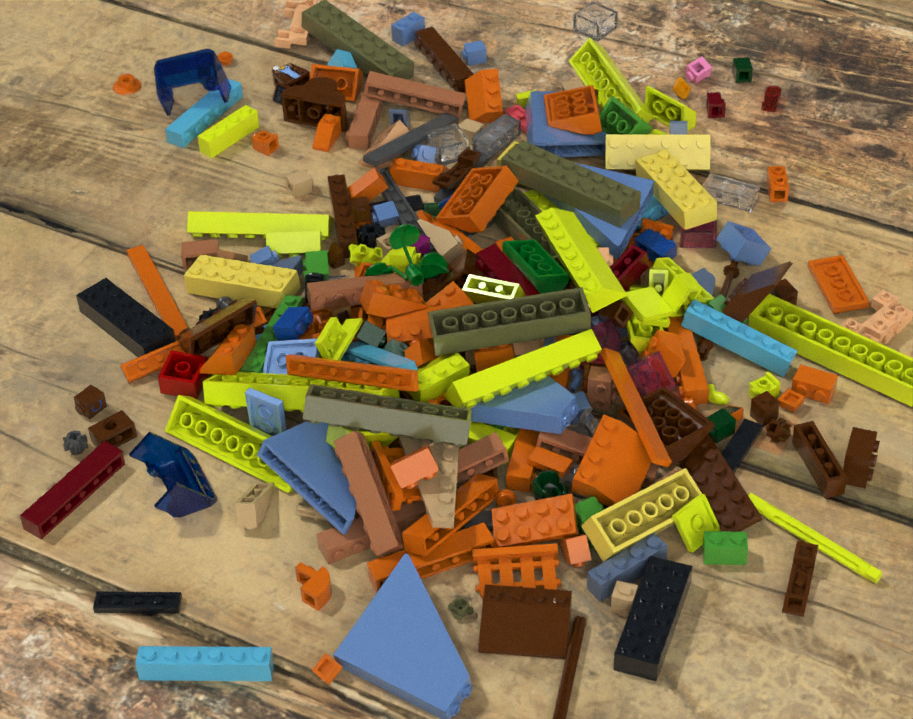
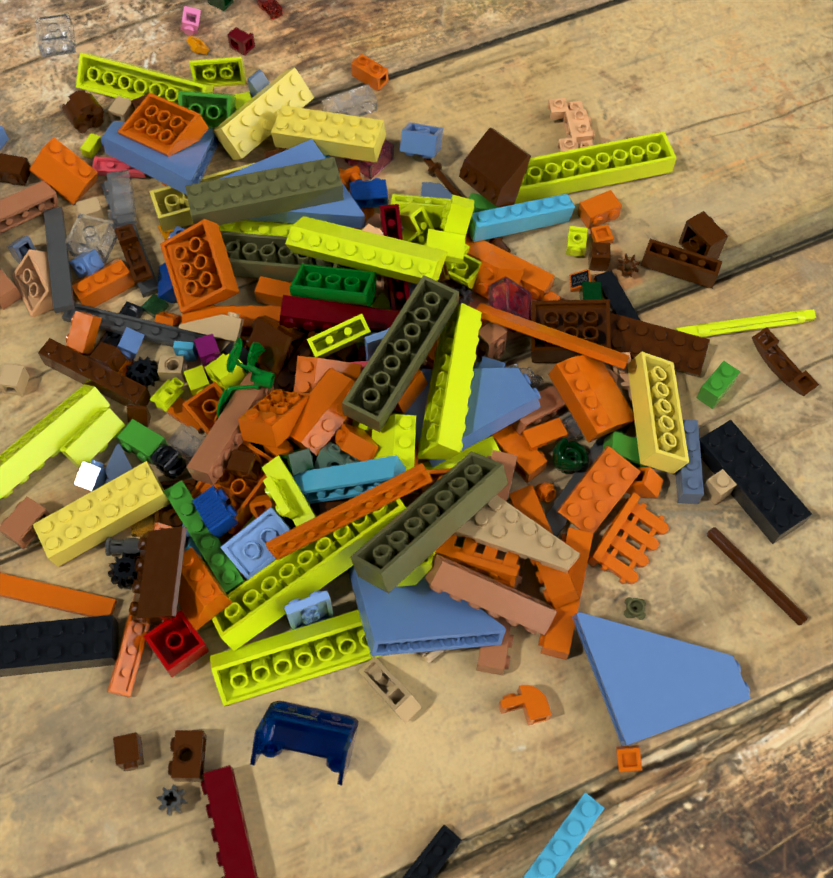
camera: 55 degrees left, 20 degrees up
medium nougat plate [217,249,248,262] -> none
orange slope [390,444,439,490] -> none
reddish brown slope [478,584,572,659] -> none
neon yellow tile [672,494,720,552] -> none
neon yellow arm [708,384,729,406] -> none
orange plate [808,255,870,314] -> none
none -> reddish brown brick [62,90,104,134]

